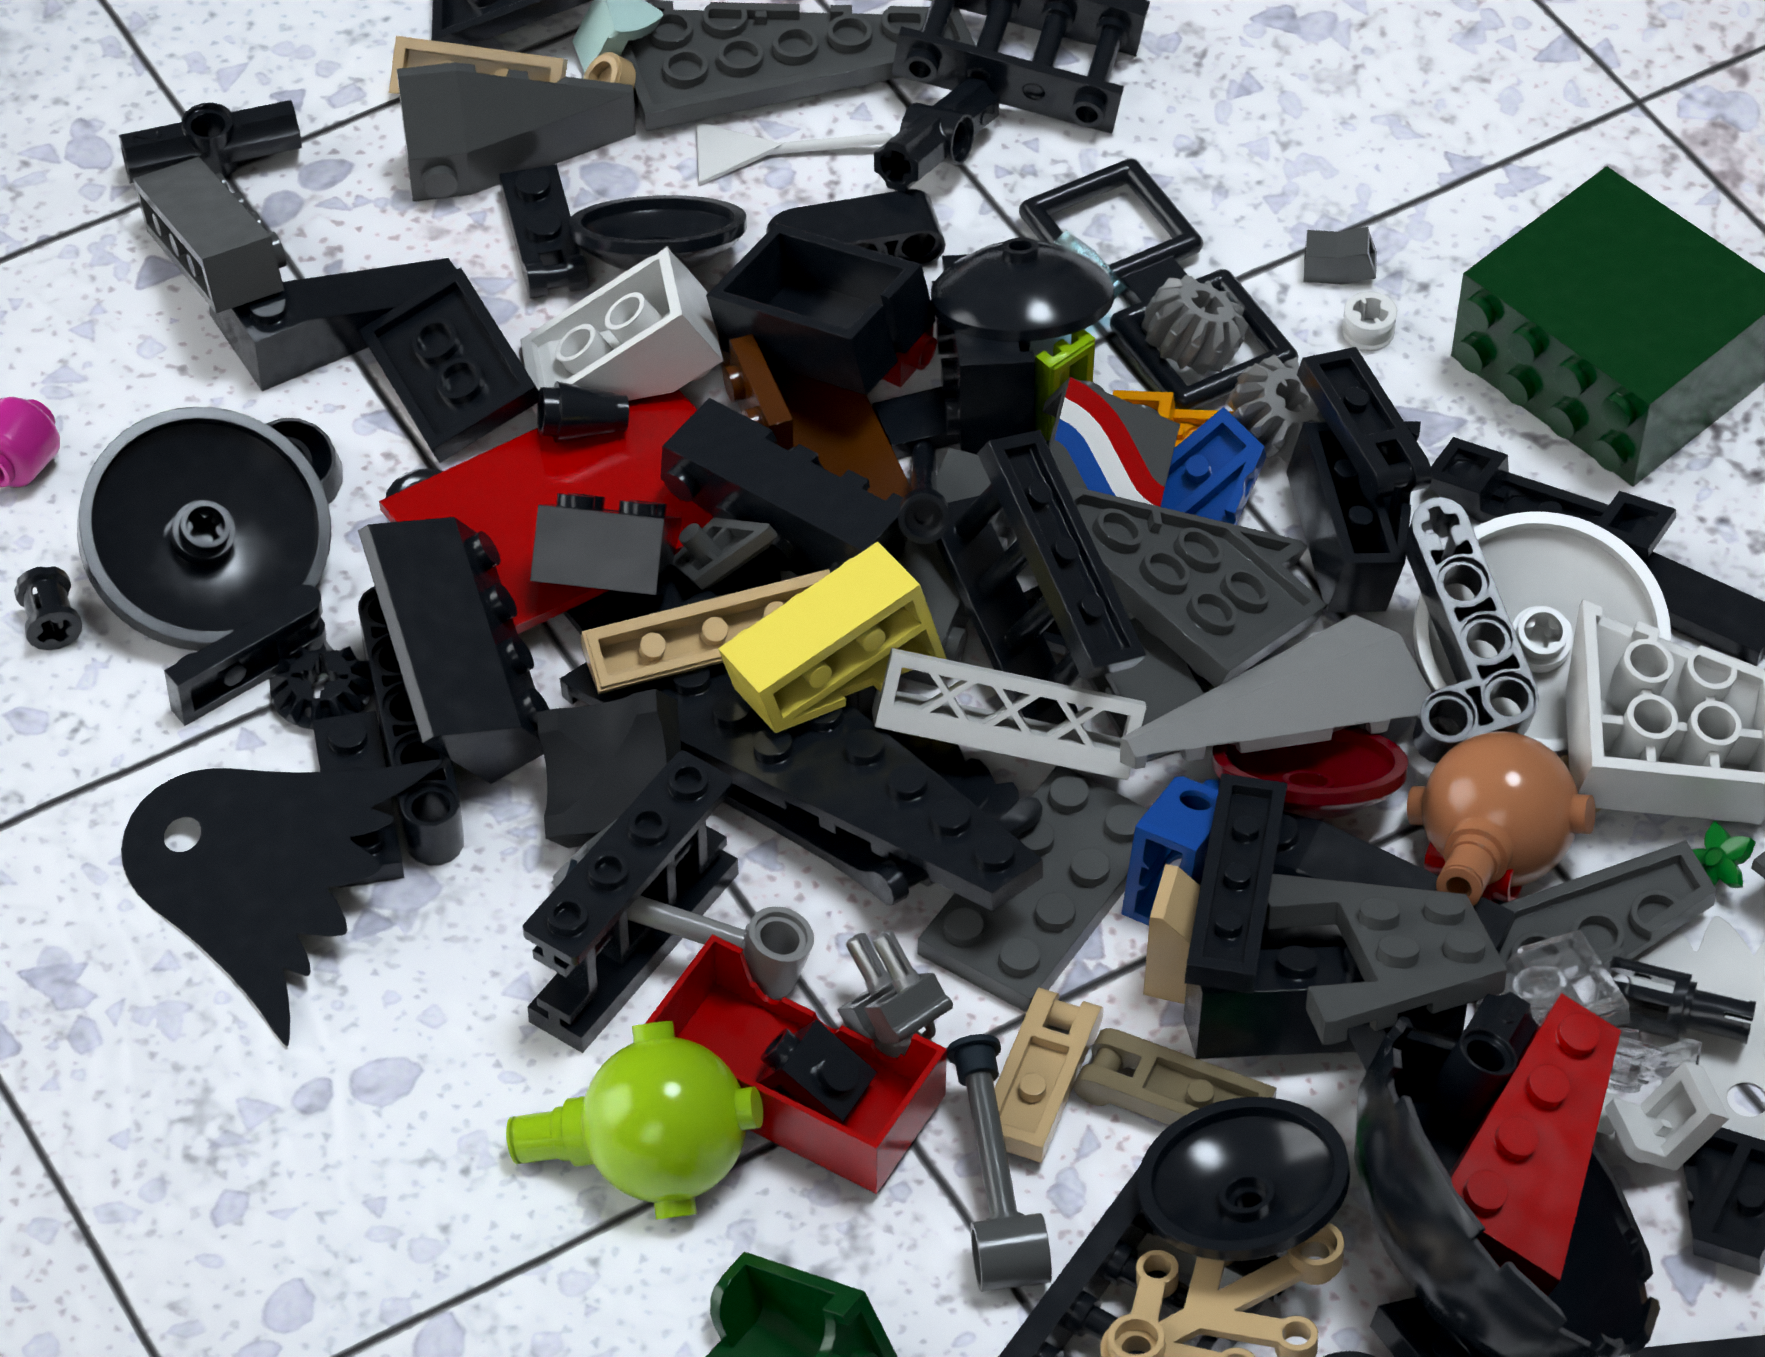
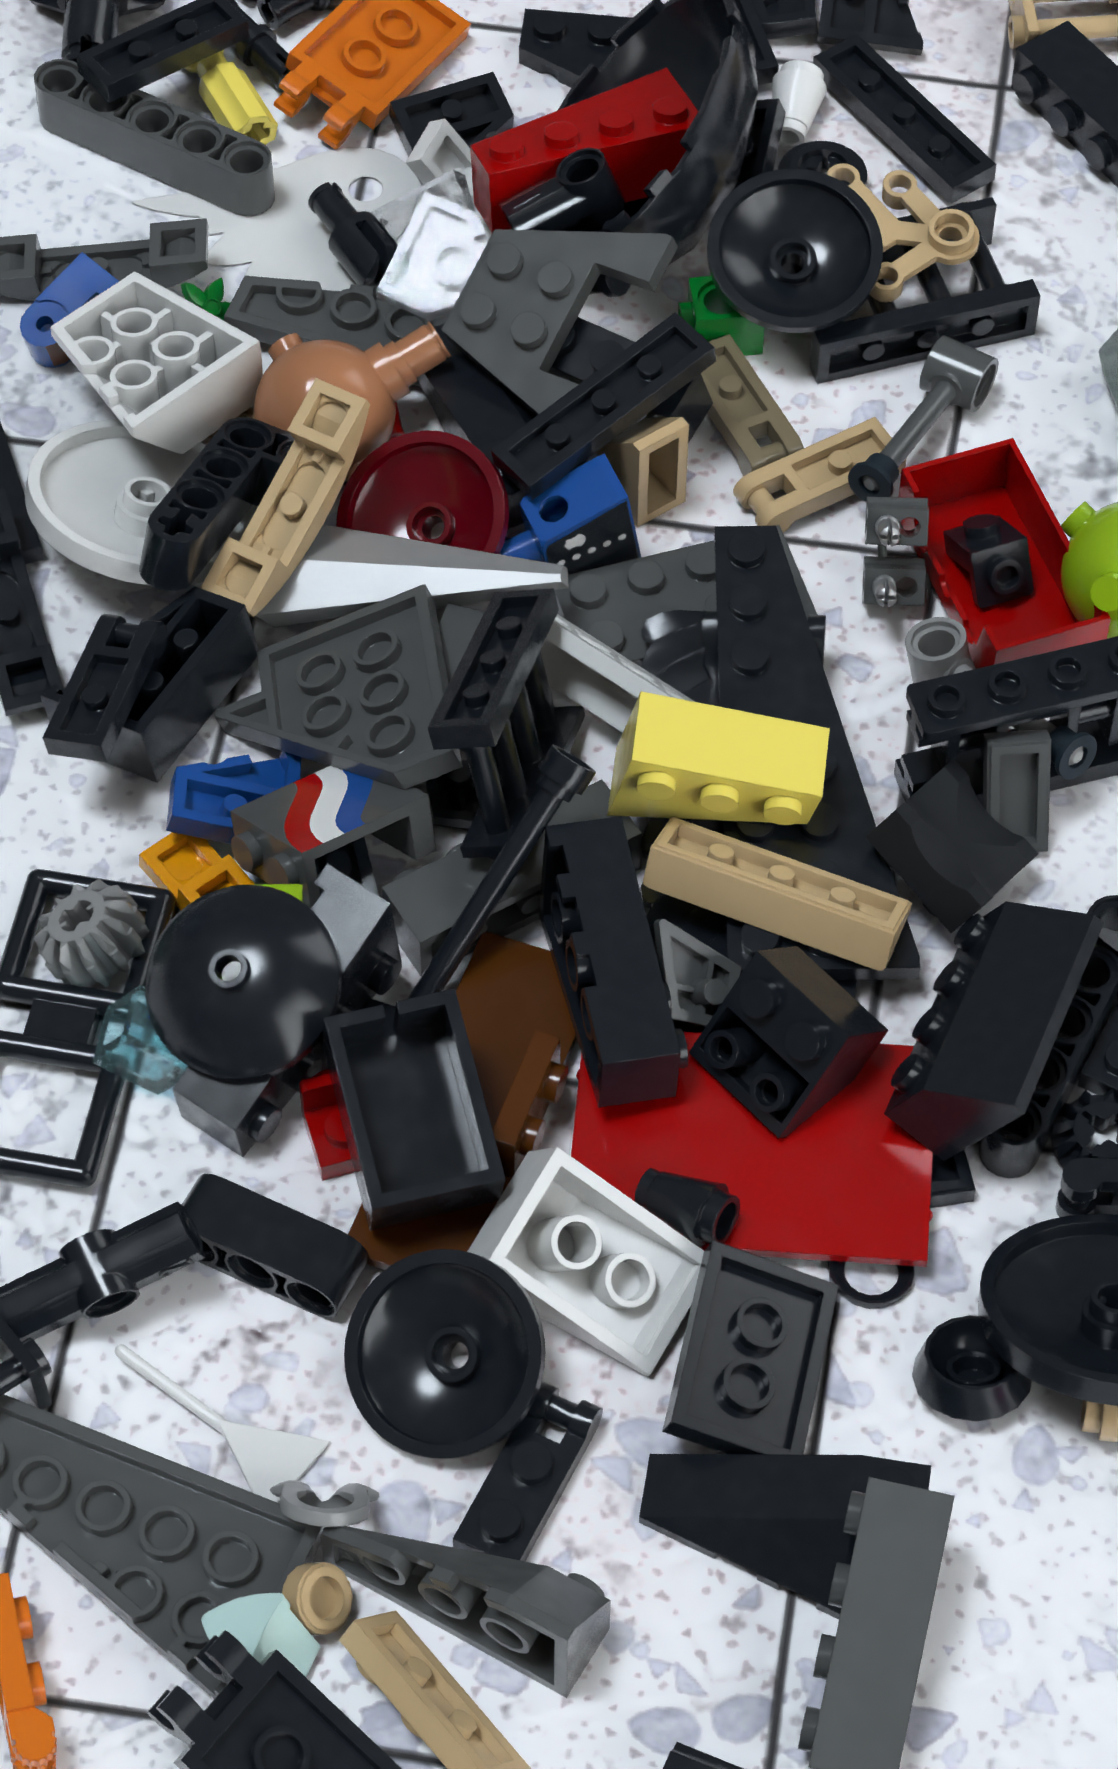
camera: 140 degrees left, 5 degrees up
light grey gear [1226,355,1326,462] -> none
none -> tan slope [200,378,370,617]
none -> light grey piece [270,1480,379,1527]

